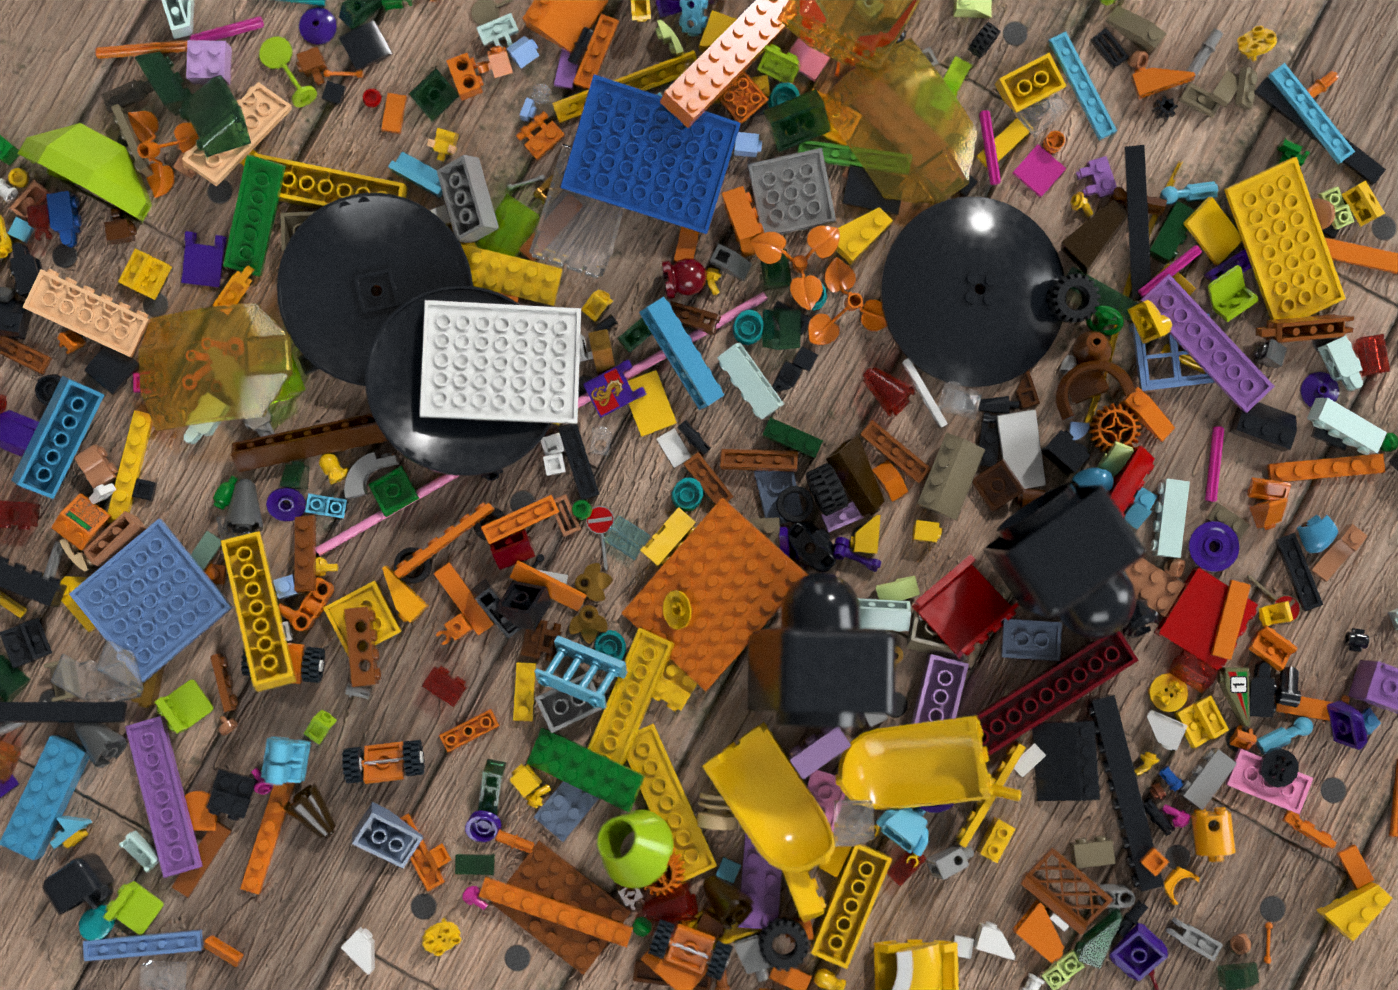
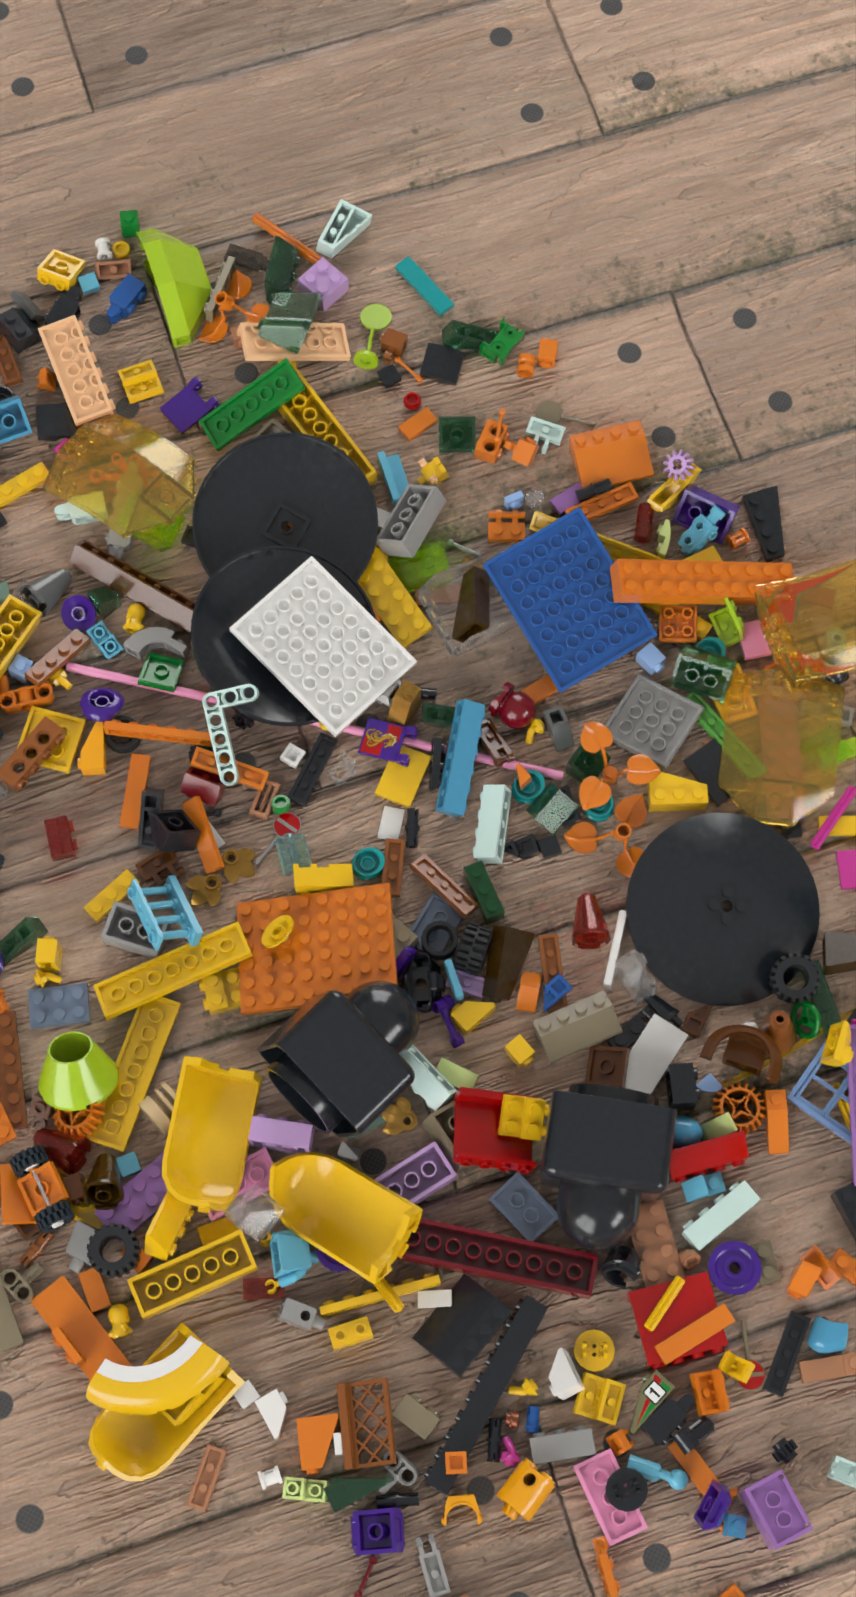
camera: 45 degrees right, 15 degrees down
clear red brick [27,204,52,241] -> none
reddish brown brick [104,208,137,245] -> none
dark pink axle [190,16,264,41] -> none
light orange hinge [212,265,254,316] -> none
green plant [213,475,238,510] -> none
dark purple dish [299,7,337,45] -> none
orange brick [436,613,473,645] -> none
orange tile [439,709,500,753] -> none
light blue brick [506,36,540,68] -> none
green plate [527,728,645,812] -> none
white plate [541,433,565,456] -> none
yellow bracket [581,289,613,322] -> none
teal piece [594,630,626,660] -> none
green tile [633,916,652,937] -> none
orange wedge [722,186,764,258] -> none
clear red brick [1169,650,1218,693] -> none
dark pink axle [1205,426,1224,502] -> none
none -> dark purple hat [80,687,124,722]
none -> light aqua beam [202,684,259,786]
none -> black hinge [429,737,445,790]
none -> medium azure tile [444,959,464,1002]
none -> dark brown slope [452,566,490,645]
none -> orange hinge [493,409,506,442]
none -> yellow plate [498,1094,549,1141]
none -> orange slope [516,763,531,790]
none -> blue tile [543,973,573,1013]
none -> clear red axle [634,502,654,543]
none -> yellow axle [644,1275,685,1331]

